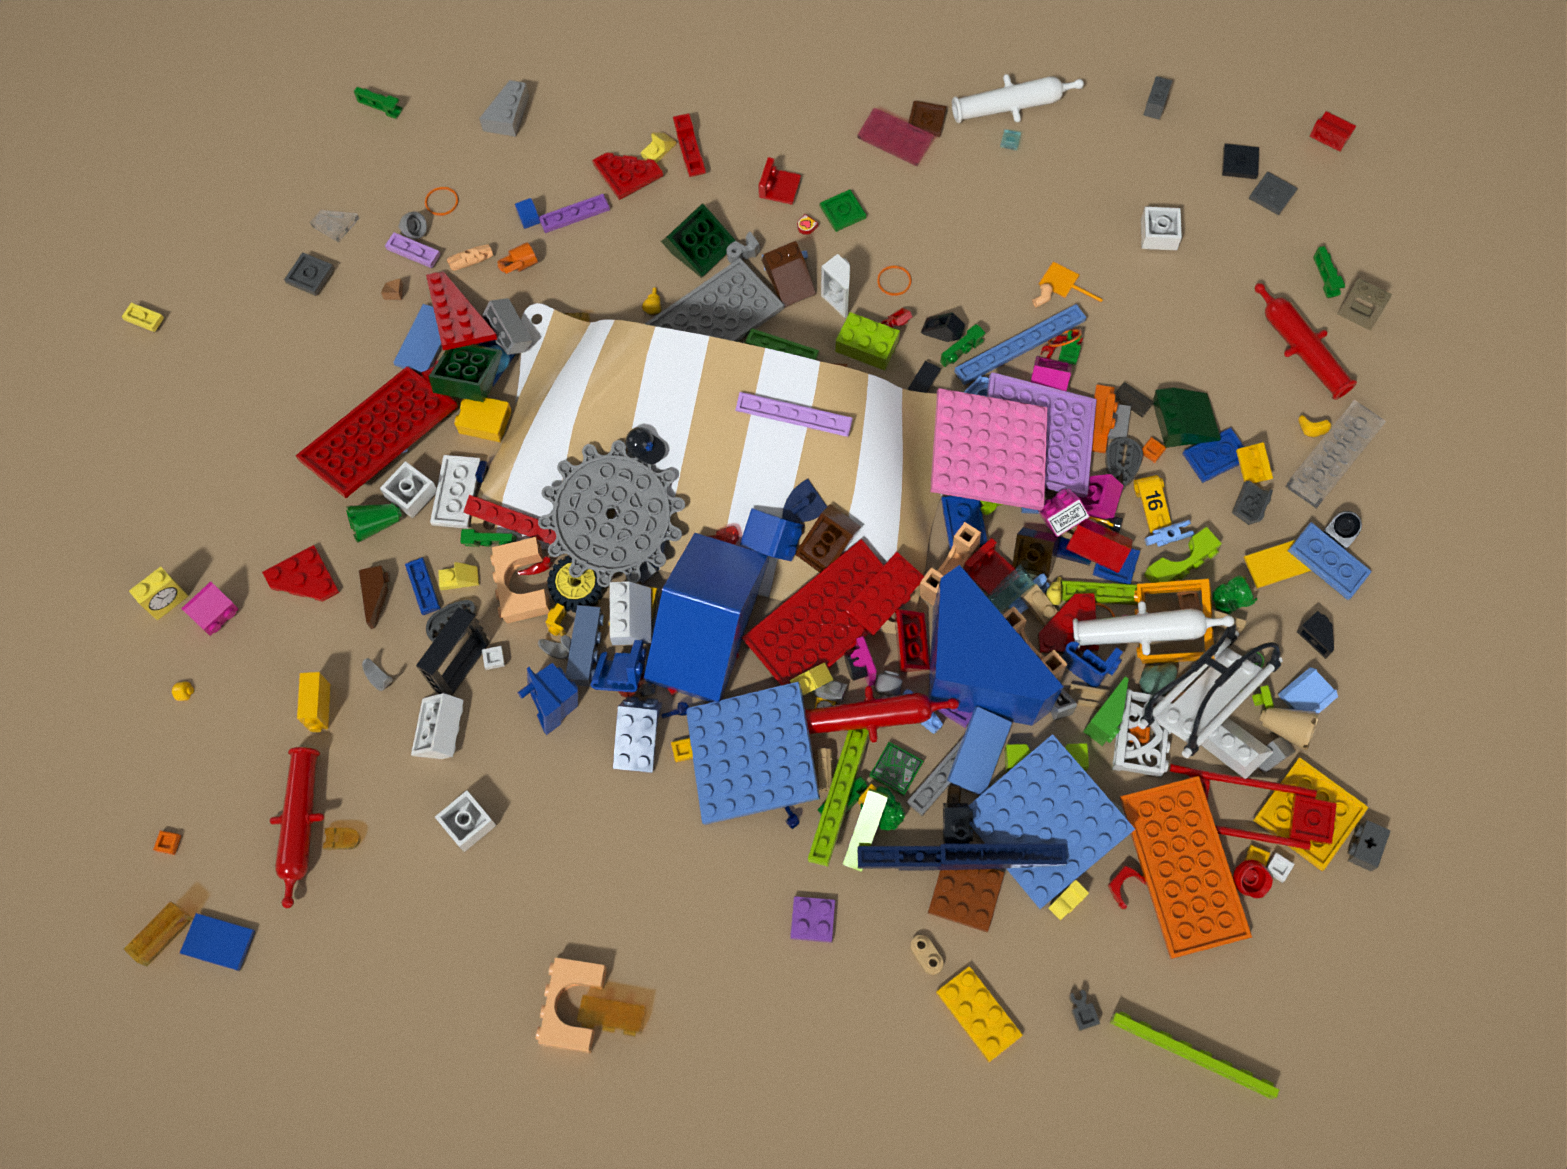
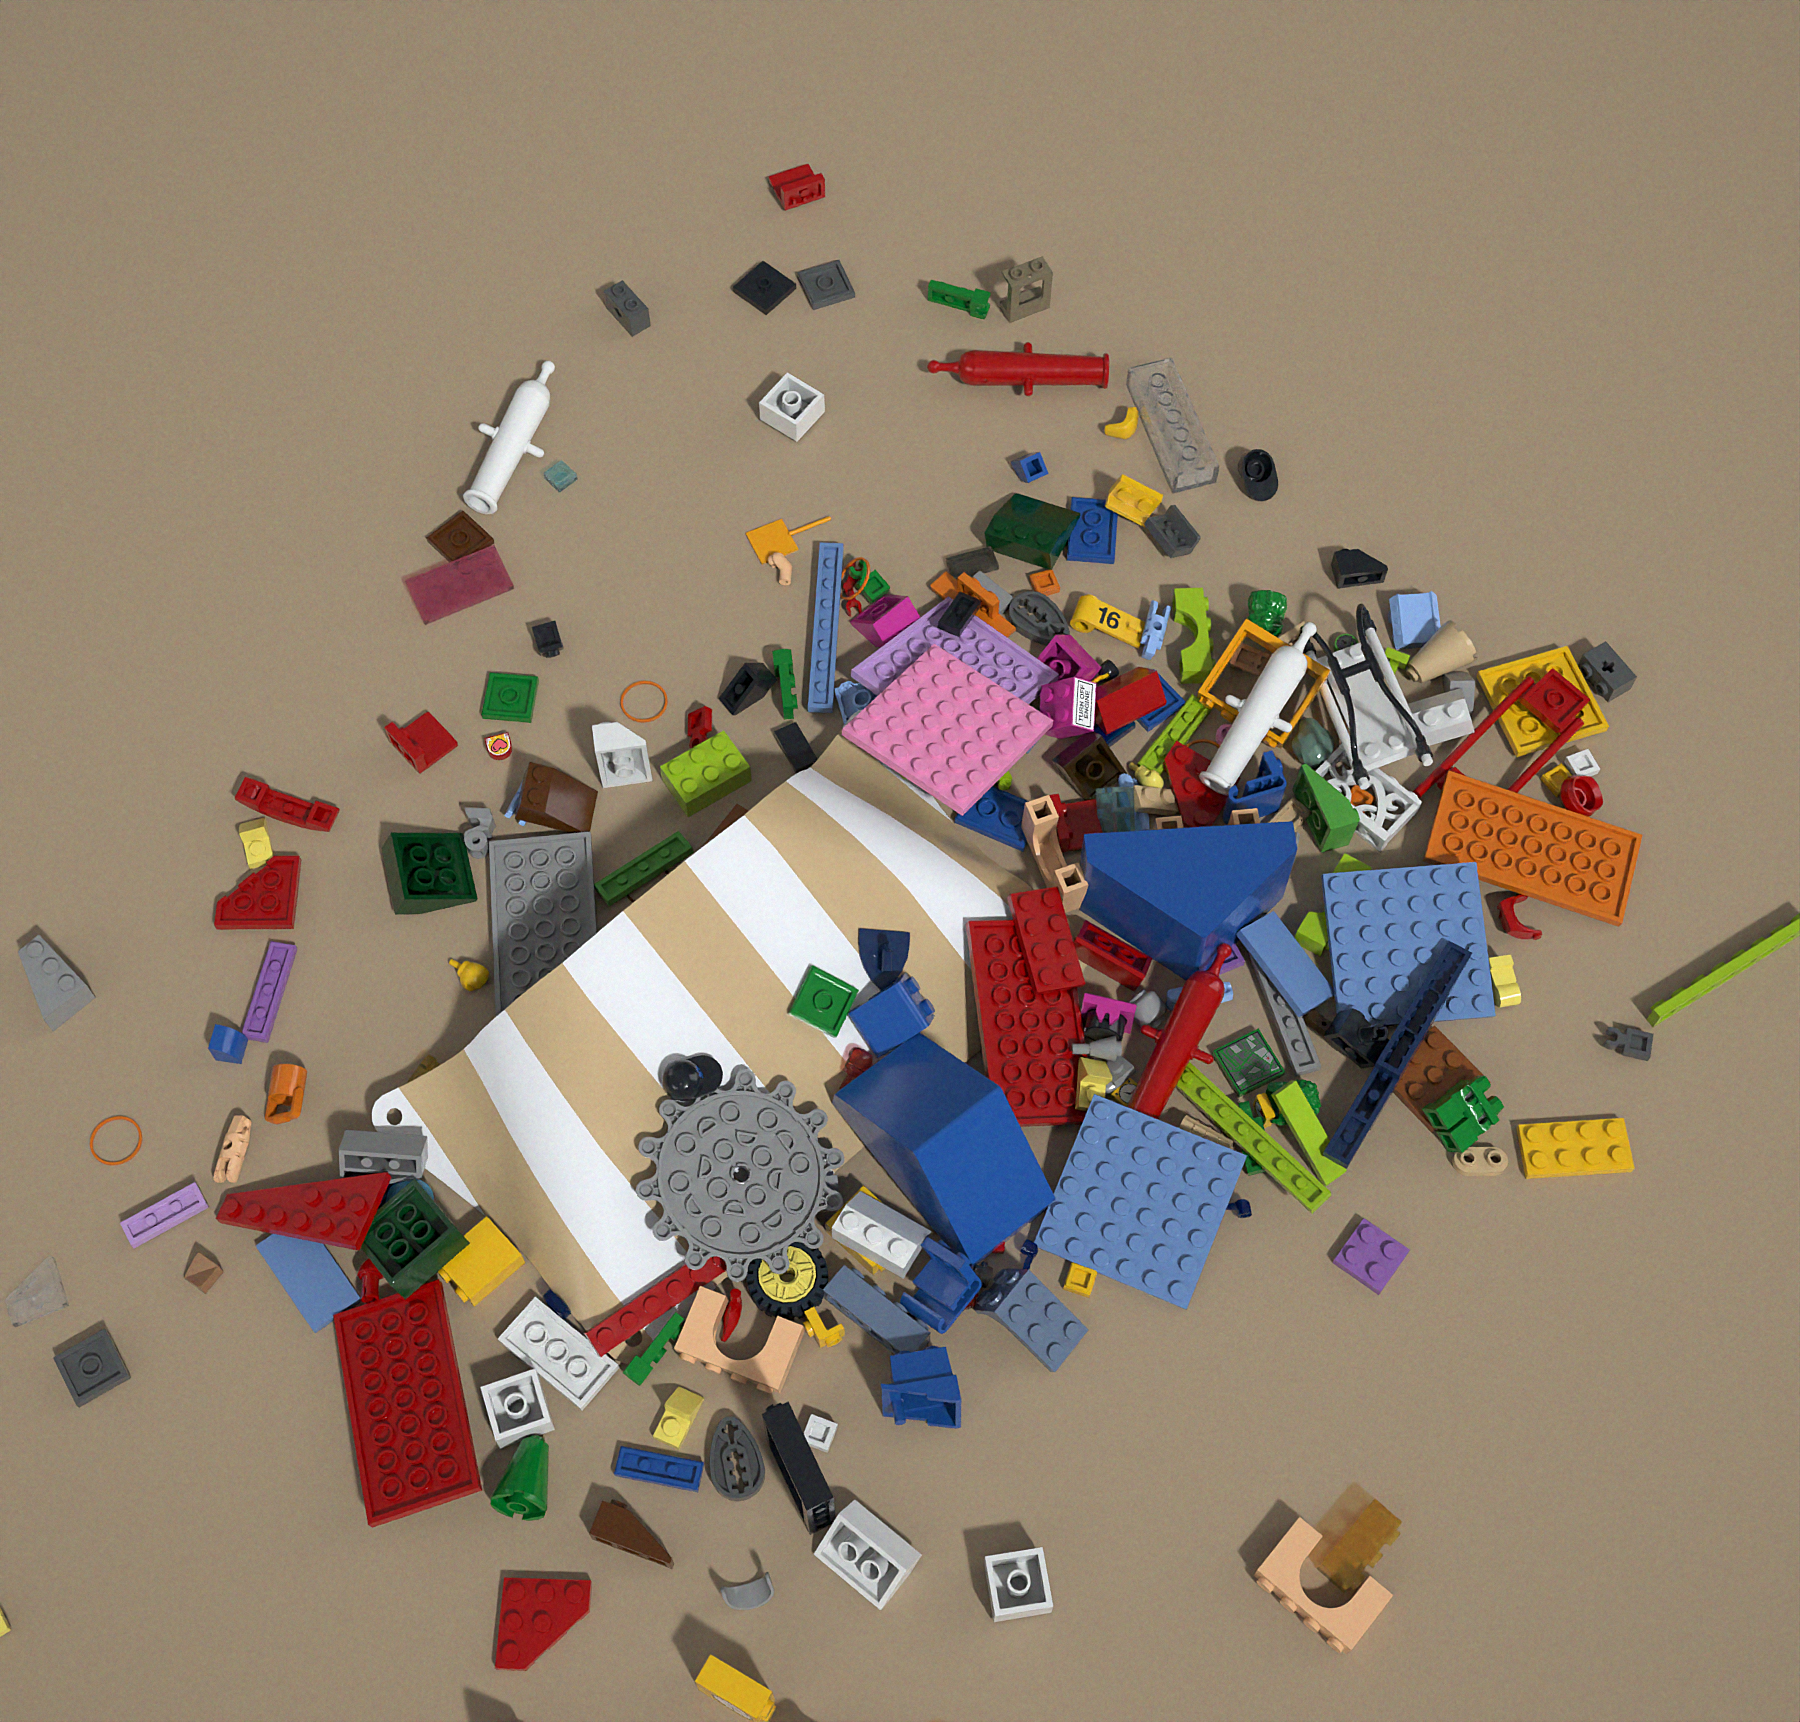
camera: 60 degrees left, 5 degrees down
light grey helmet [398,211,427,239] -> none
light grey helmet [538,635,571,659] -> none
lavender tile [735,392,853,437] -> none
reddish brown slope [795,504,861,573] -> none
yellow piece [1243,540,1312,589] -> none
medium blue tile [1287,522,1372,600] -> none
none -> black bracket [532,621,564,658]
none -> green tile [788,965,859,1038]
none -> black plate [937,592,981,637]
none -> blue brick [1011,452,1049,483]
none -> light grey cone [1072,1035,1122,1062]
none -> green hips [1422,1075,1504,1153]

